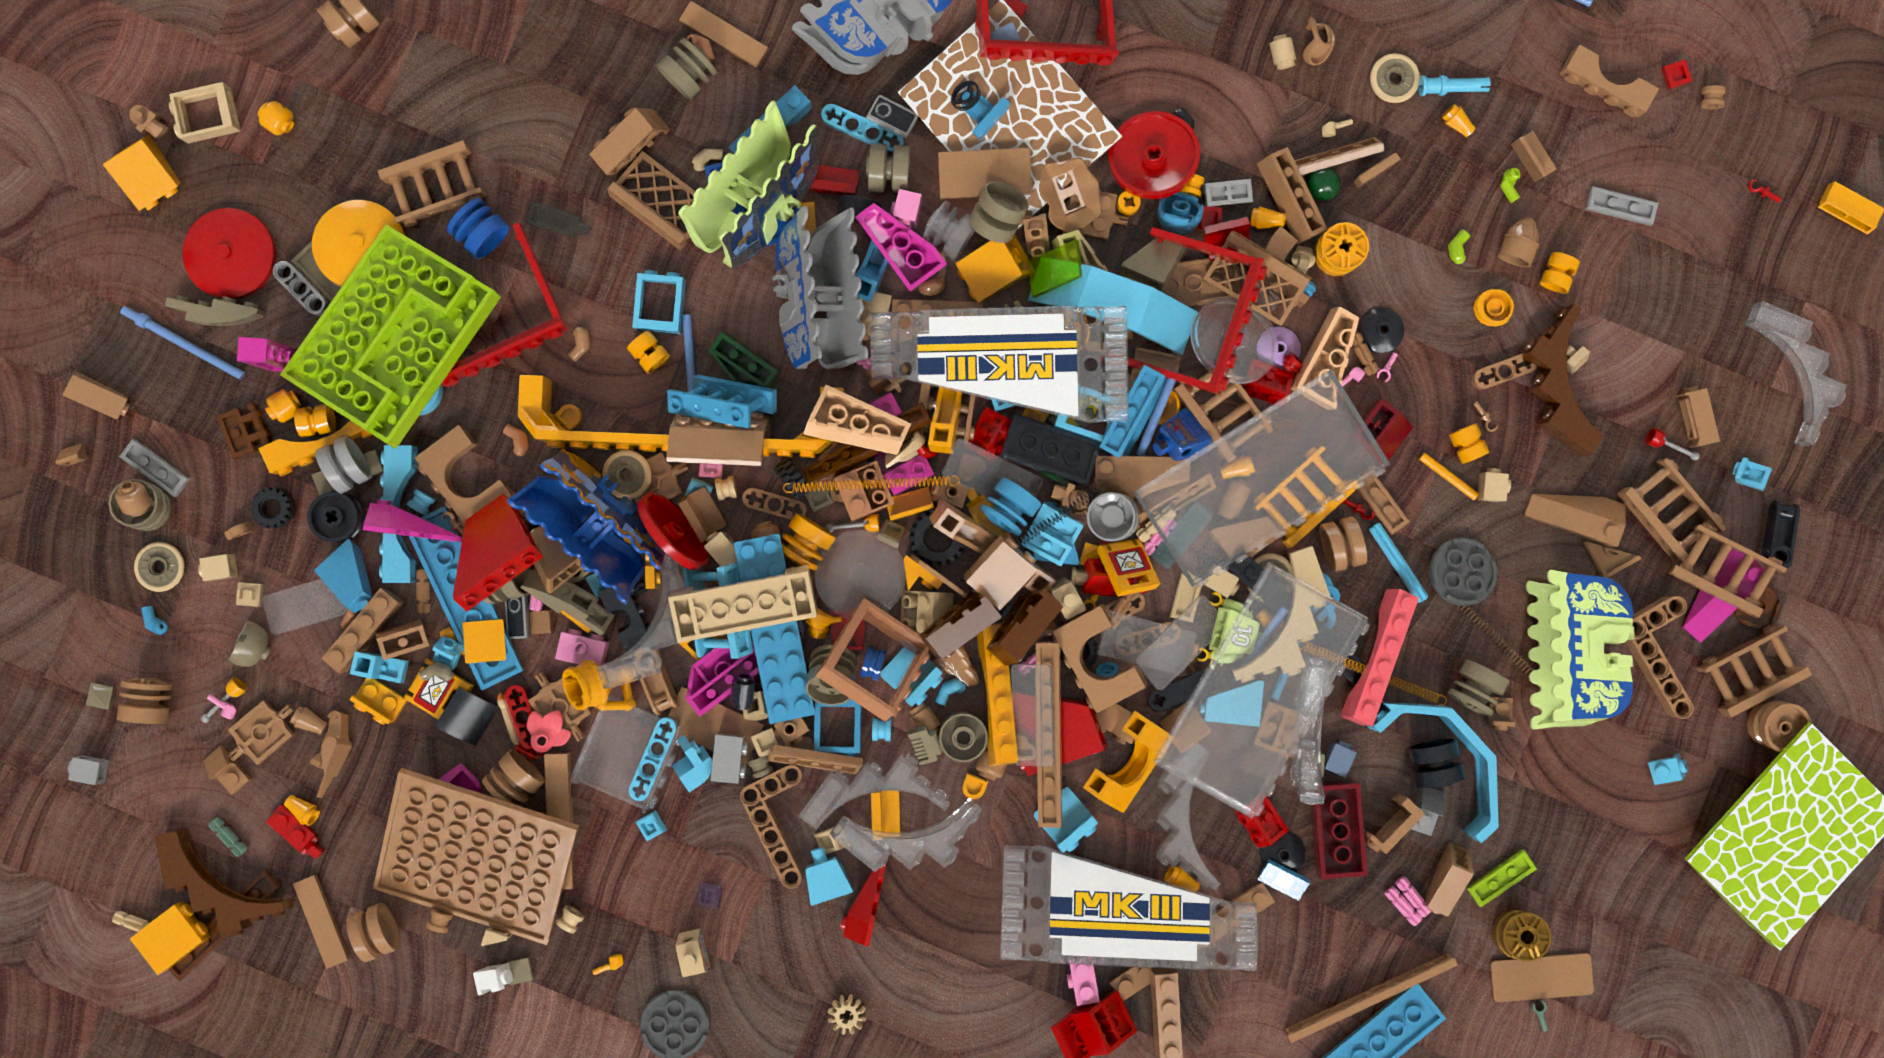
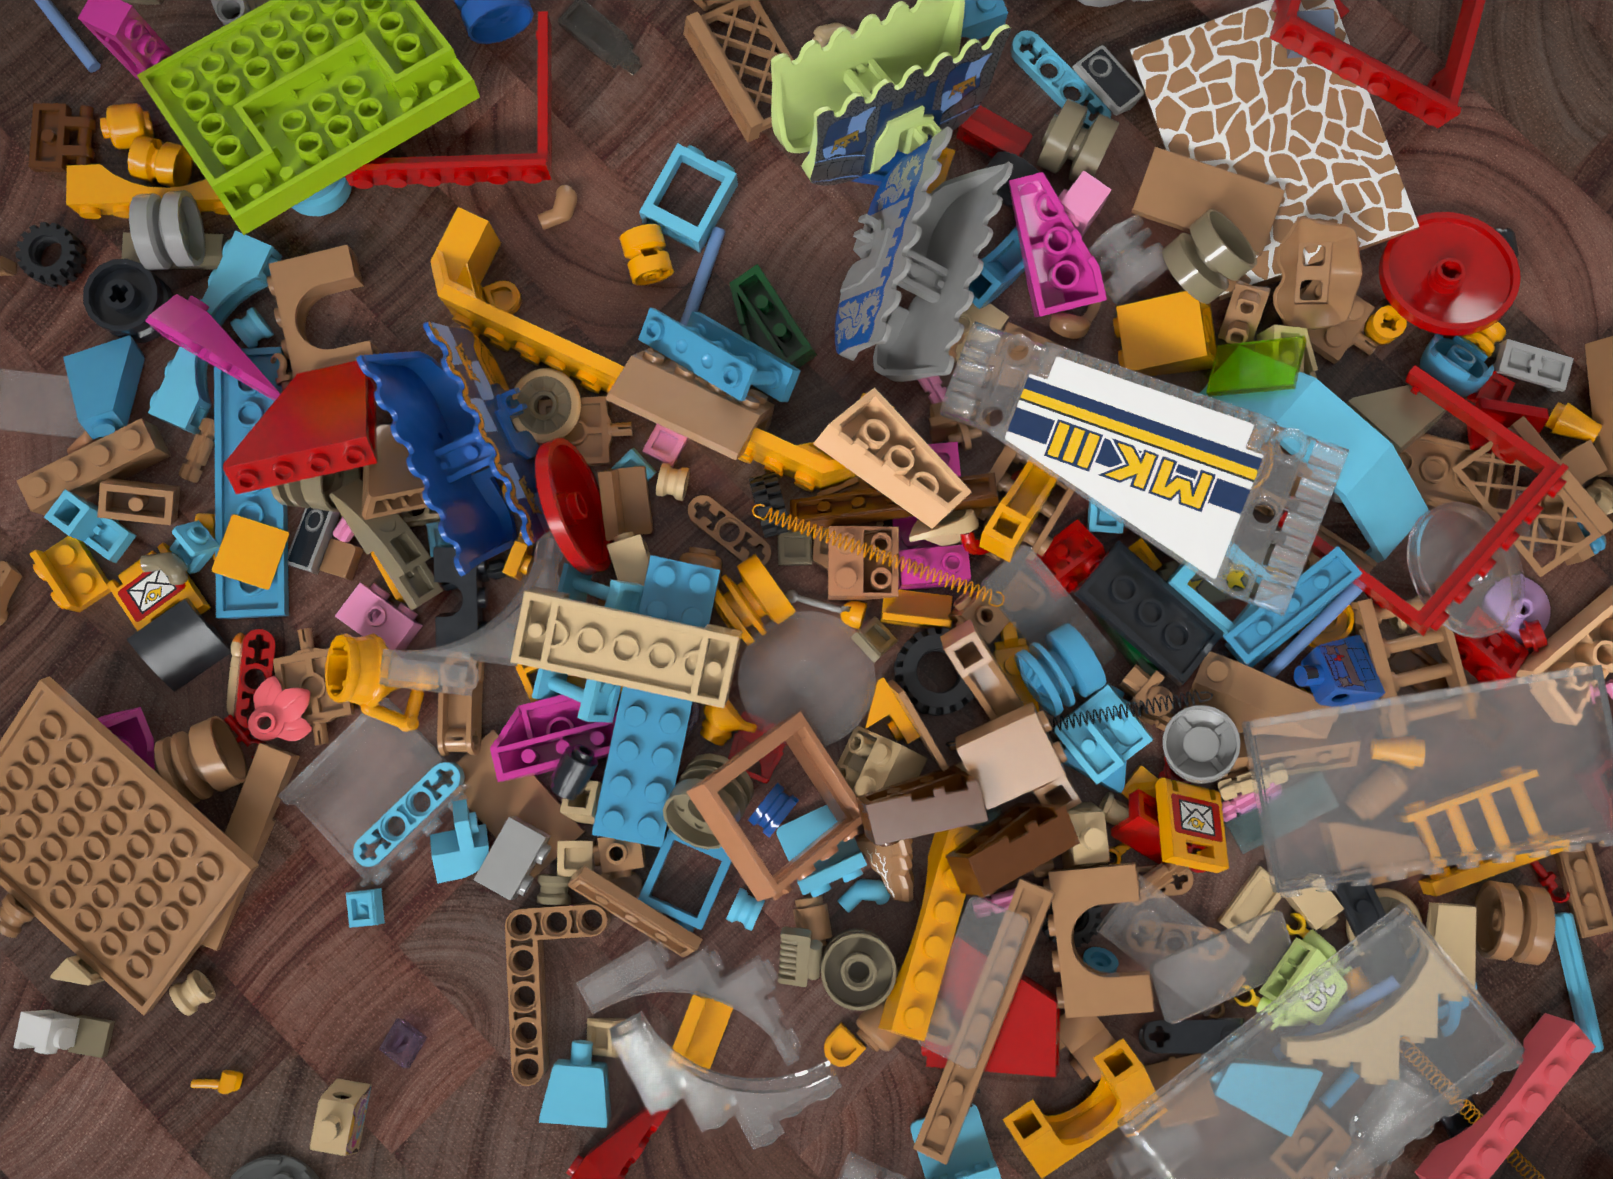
camera: 25 degrees right, 5 degrees down
nougat arm [503,424,529,456] -> none
dark azure piece [951,81,1011,141] -> none

